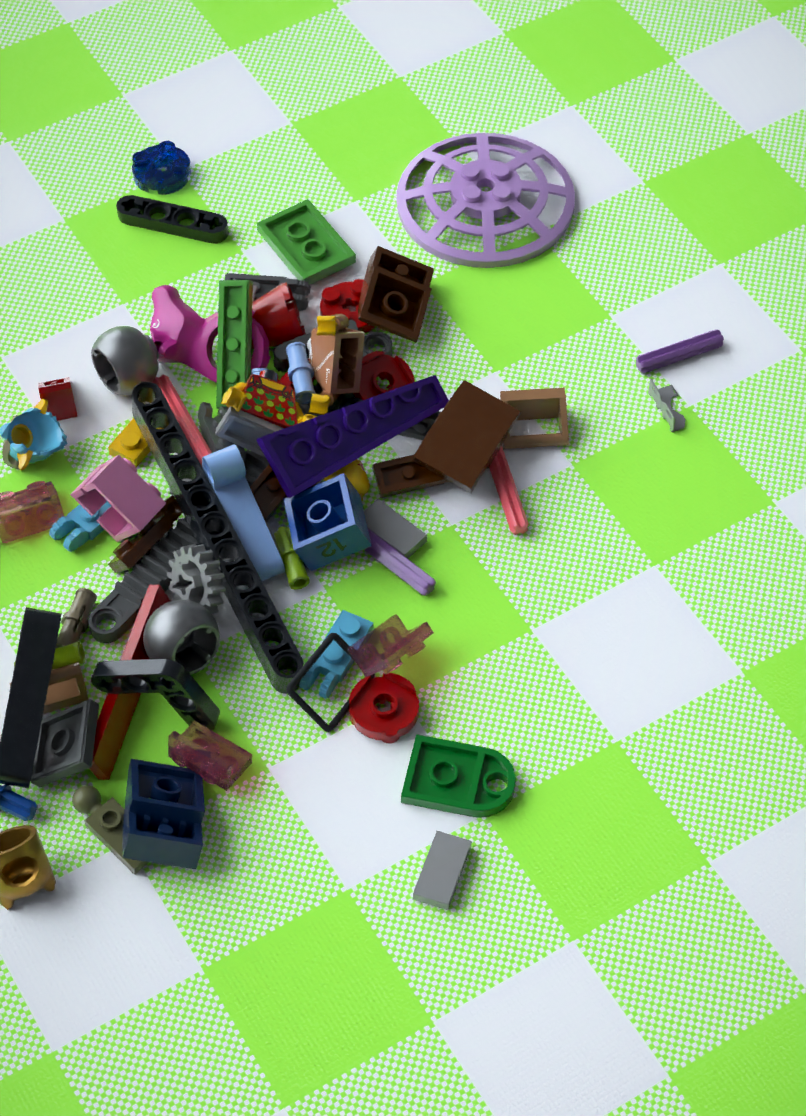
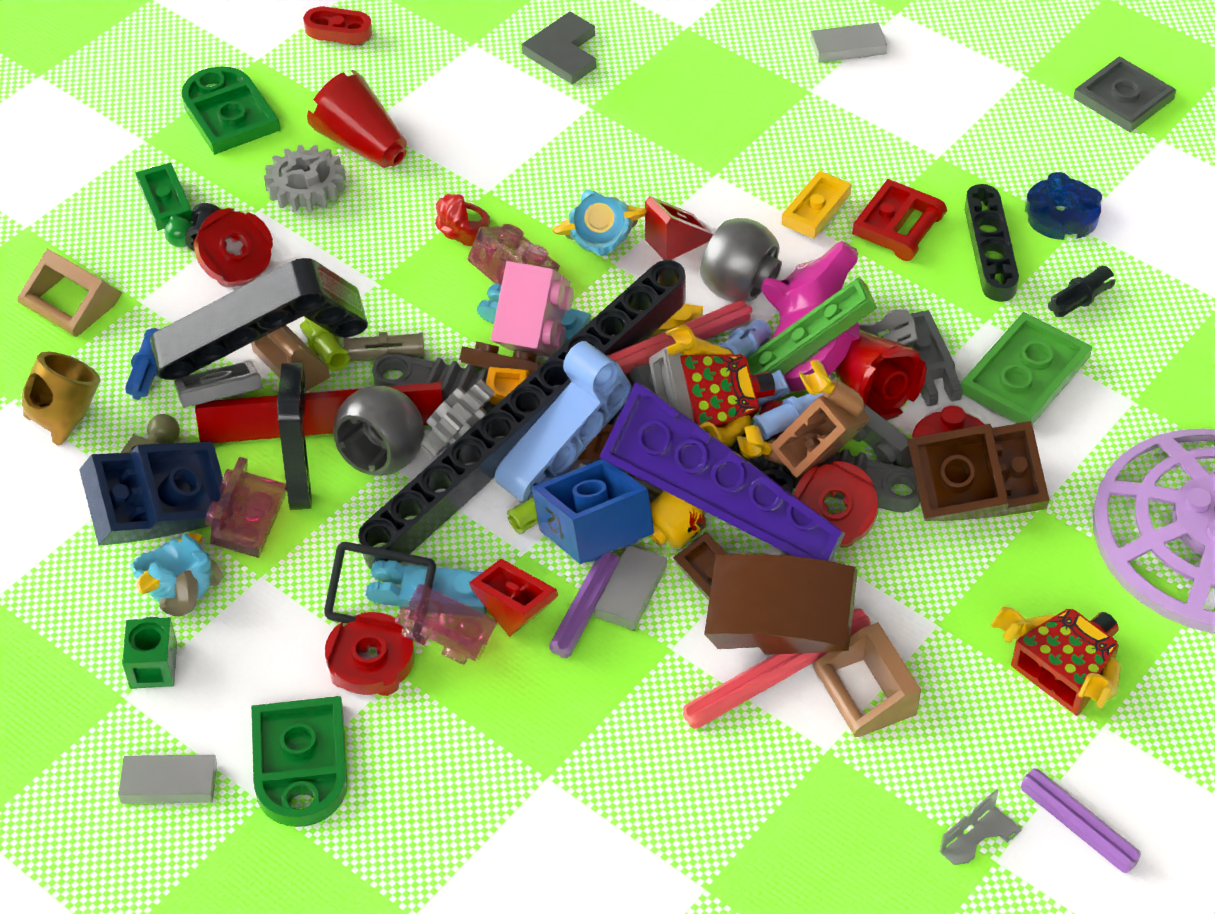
camera: 70 degrees right, 5 degrees down
none -> green brick [122,617,177,689]
none -> medium azure hair [130,533,224,617]
none -> red slope [469,559,559,637]
none -> light orange tile [486,367,529,406]
none -> light blue pin [718,320,772,357]
none -> yellow plate [781,170,852,239]
none -> red plate [852,179,947,261]
none -> torso [990,606,1121,716]
none -> black axle [1048,265,1116,317]
none -> dark grey tile [1073,56,1176,133]

